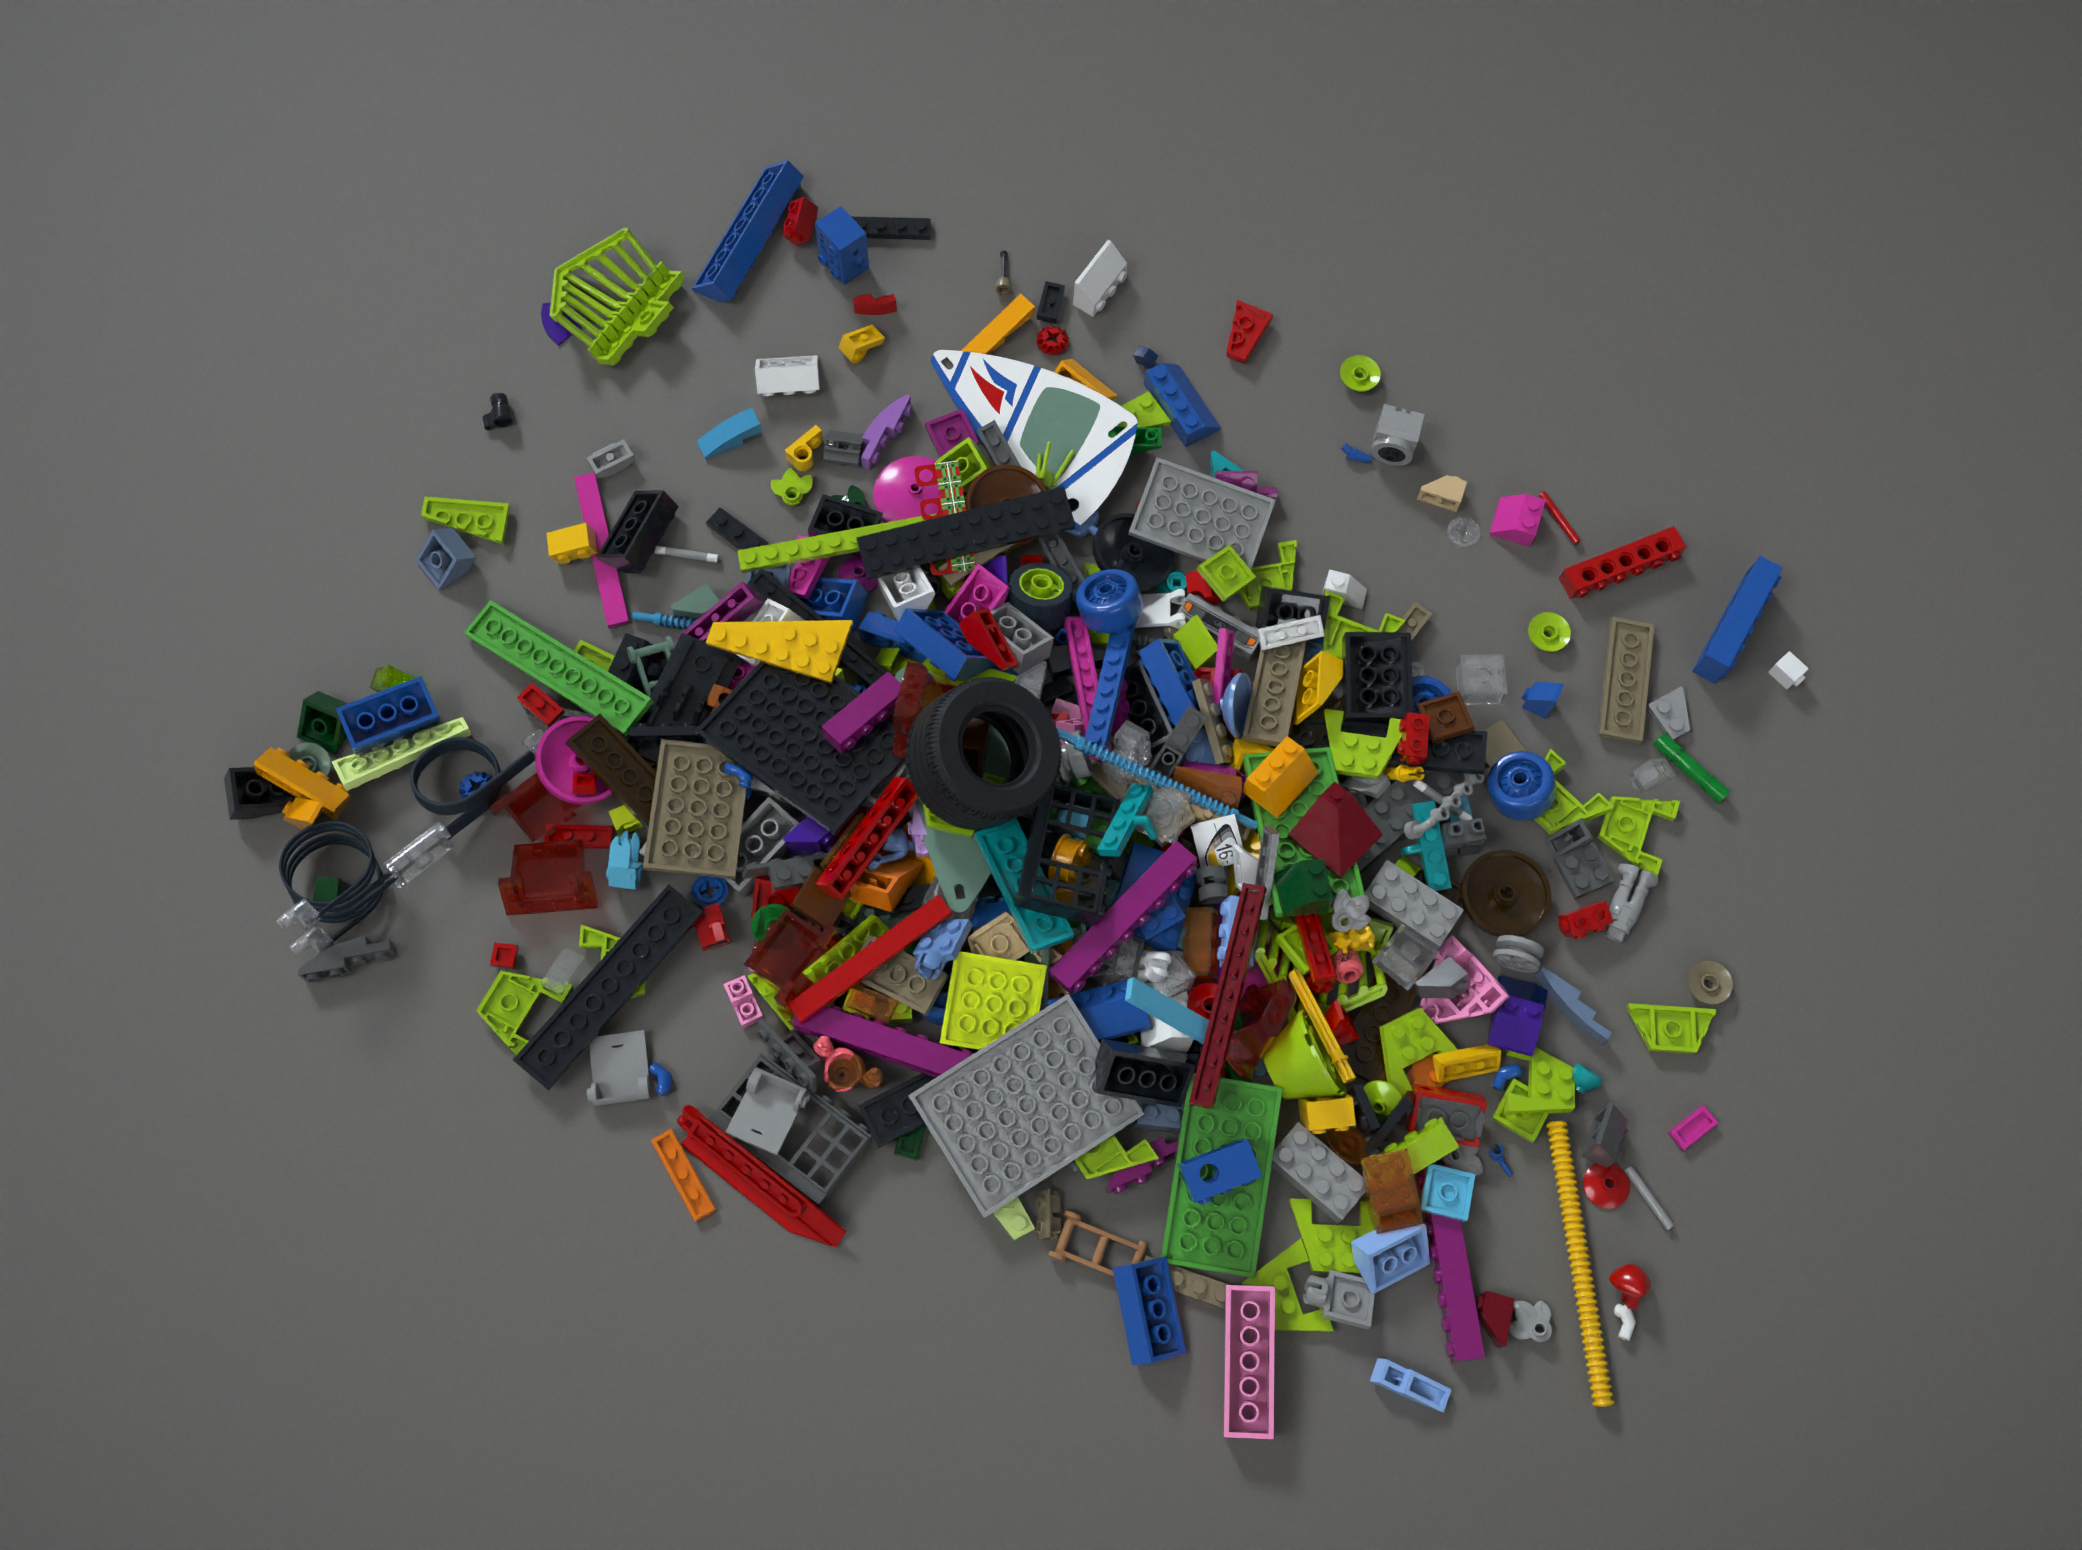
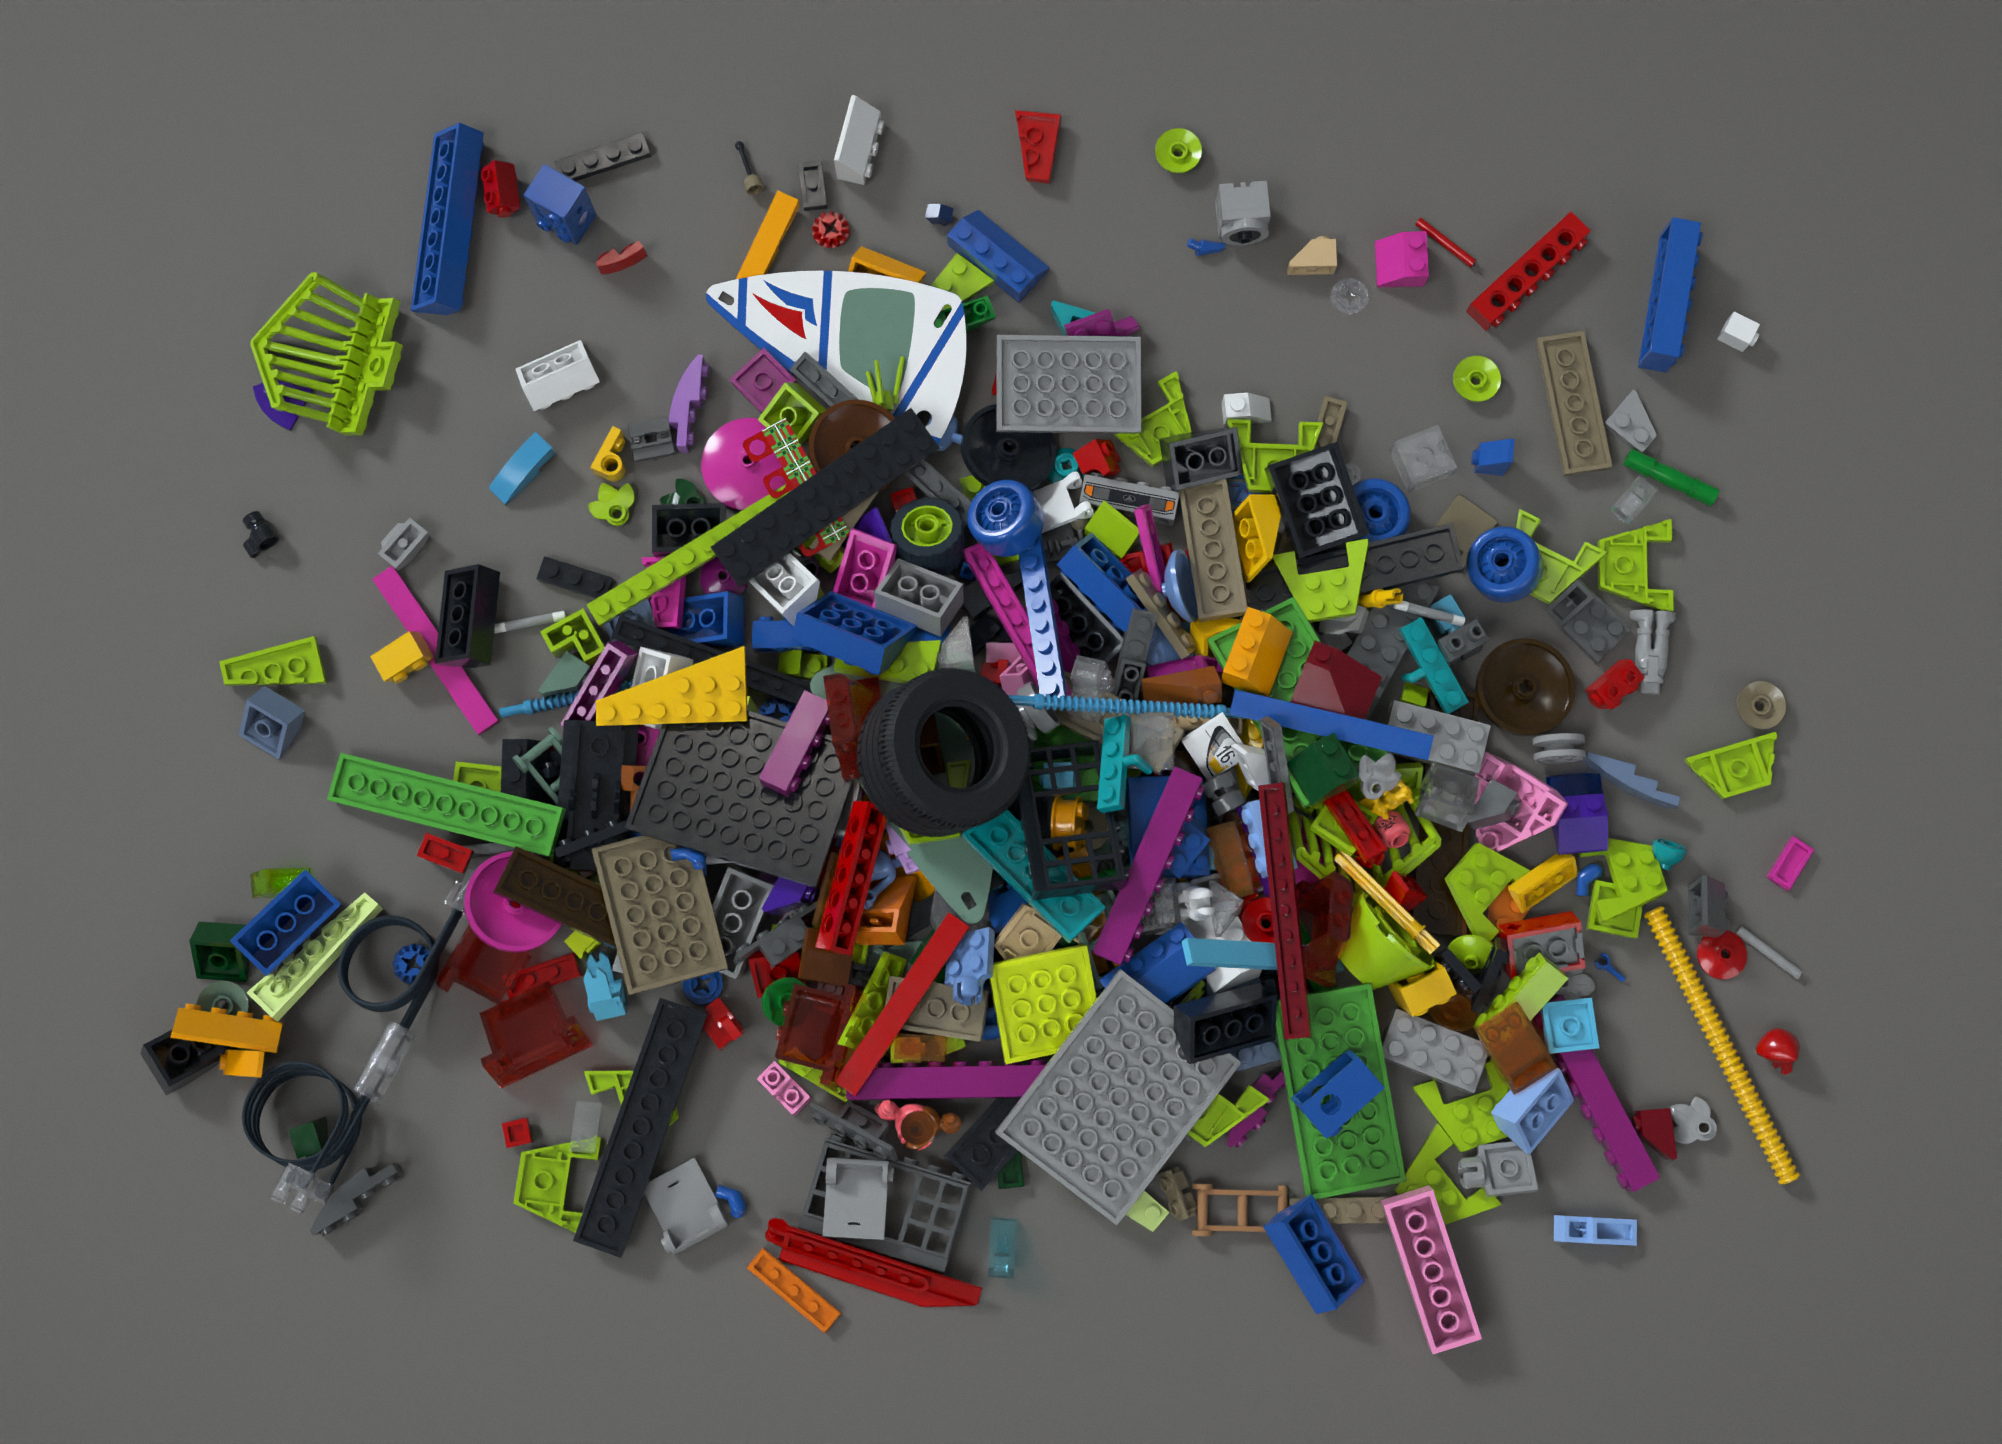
camera: 15 degrees left, 10 degrees up
red tile [572,773,596,795] -> none
yellow plate [839,324,885,364] -> none
red slope [958,608,1019,670] -> none
lime plate [1196,544,1256,602] -> none
white tile [1257,615,1325,650] -> none
red brick [1397,712,1430,765] -> none
light grey bar [1404,773,1484,840] -> none
reddish brown tile [1417,691,1475,744] -> none
white arm [1614,1304,1636,1341] -> none
none -> lime brick [540,608,605,667]
none -> clear light blue slope [988,1218,1017,1279]
none -> blue tile [1230,689,1434,760]

